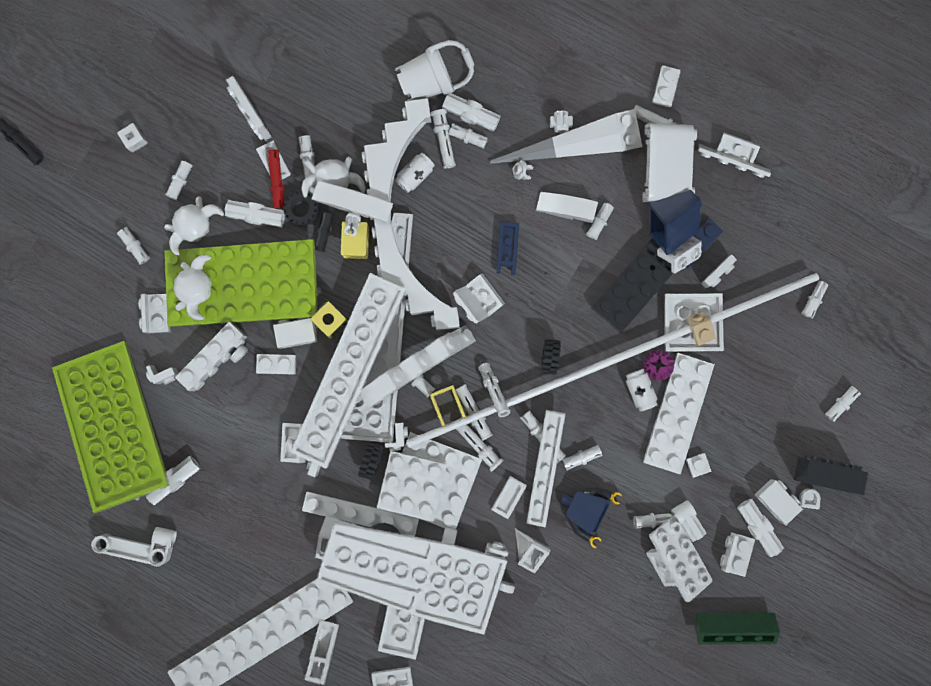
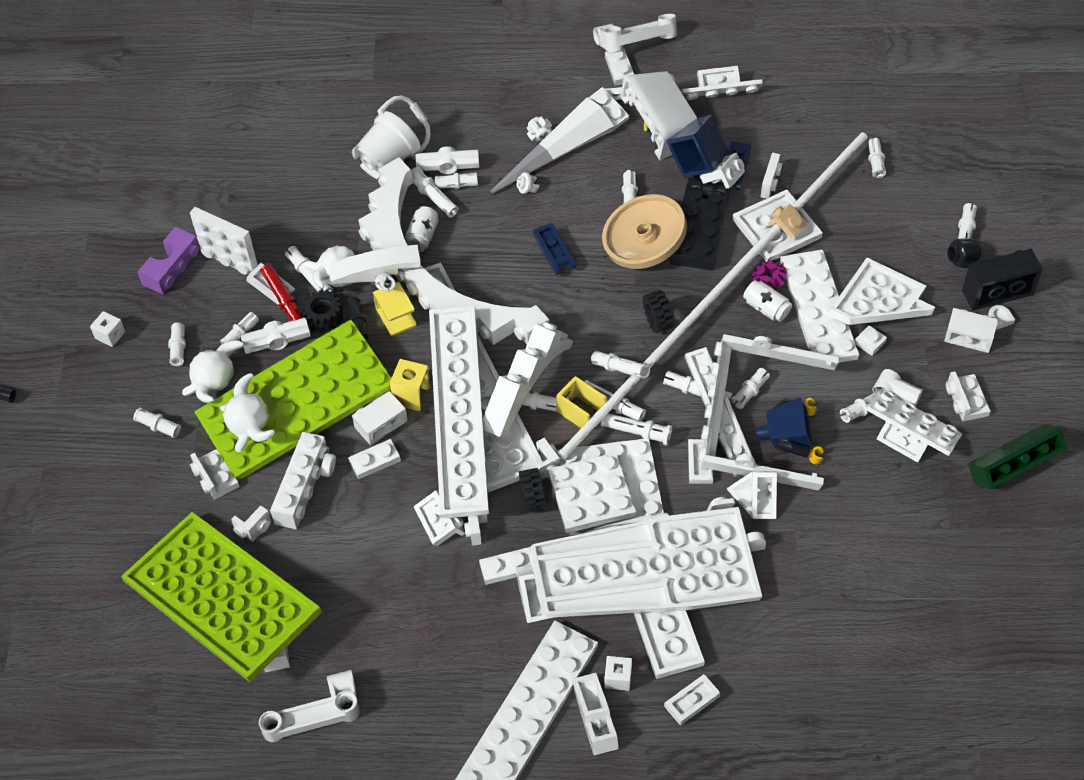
camera: 30 degrees left, 30 degrees down
white piece [145,456,201,505] -> none
white bracket [453,273,505,324] -> none
white slope [536,192,598,223] -> none
white piece [737,499,784,557] -> none
none -> medium lavender arch [138,227,200,294]
none -> white axle [220,312,259,344]
none -> white piece [593,14,677,52]
none -> tan dish [602,194,687,269]
none -> white piece [604,656,632,691]
none -> white piece [698,334,839,491]
none -> white wing [829,258,935,325]
none -> black head [947,238,982,267]

